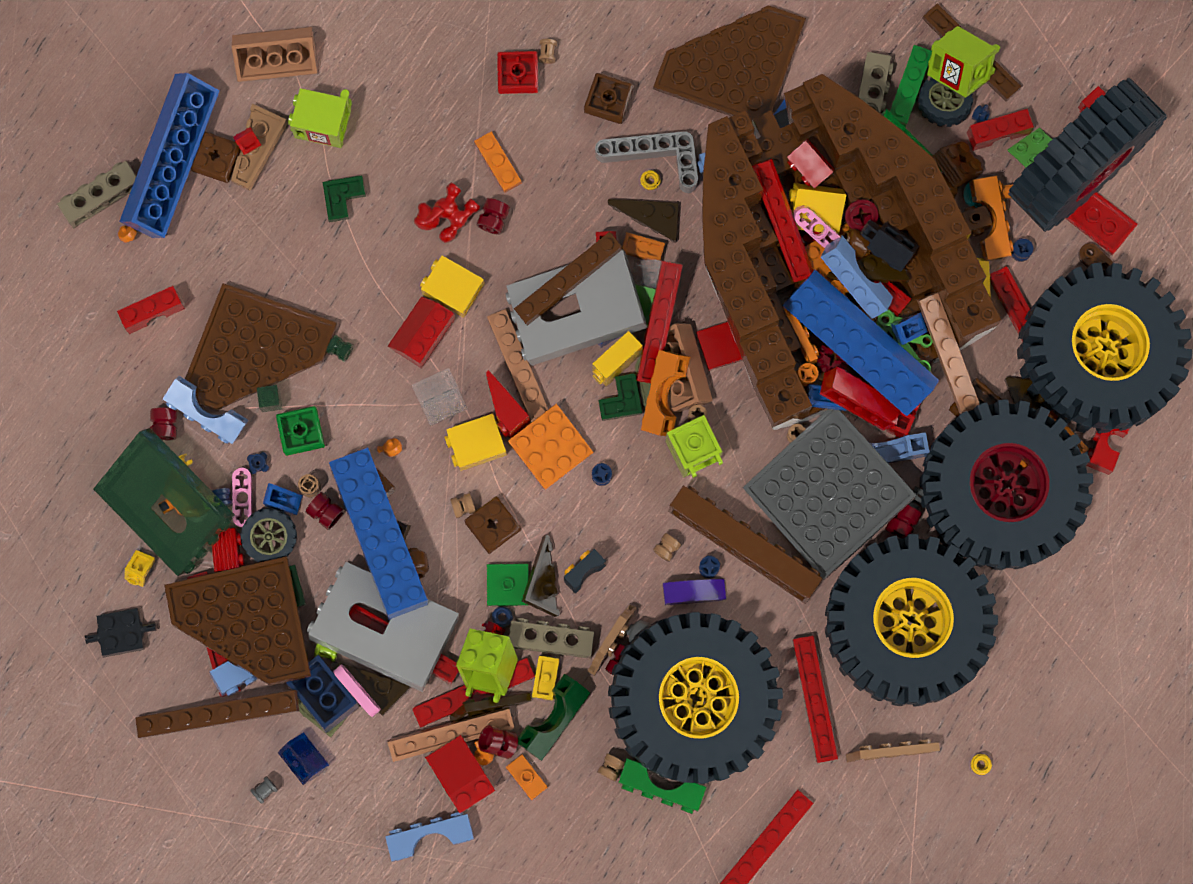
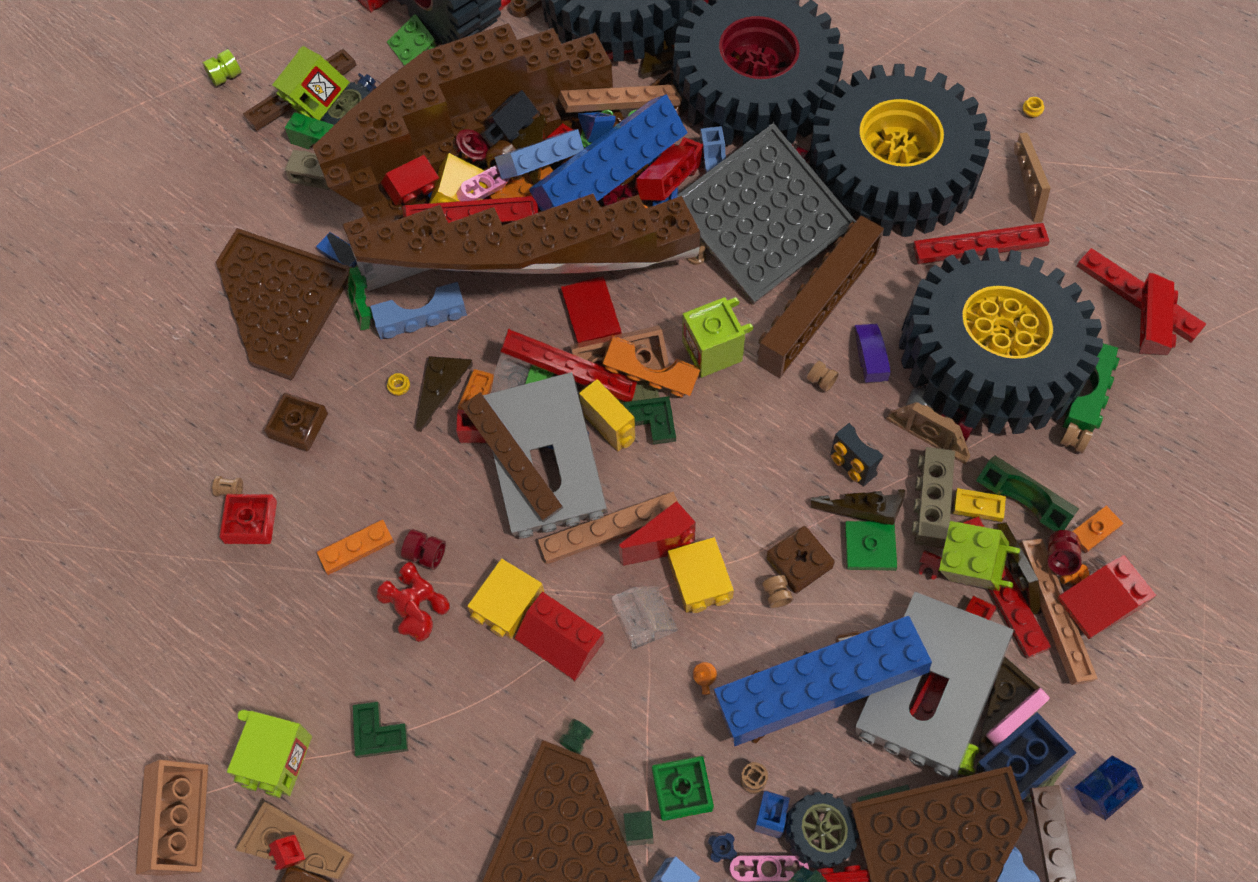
camera: 85 degrees left, 15 degrees down
dark grey bush [250,776,278,804] -> none
dark red wheel [305,492,345,530] -> none
medium blue arch [385,812,474,862] -> none
dark blue plate [492,607,513,628] -> none
orange plate [507,403,594,490] -> none
dark blue wheel [592,463,612,486] -> none
light grey beam [595,132,698,193] -> none
medium nougat bush [688,405,707,422] -> none
dark blue wheel [699,556,720,578] -> none
red arch [967,109,1034,151] -> none
none -> red slope [1139,273,1178,355]

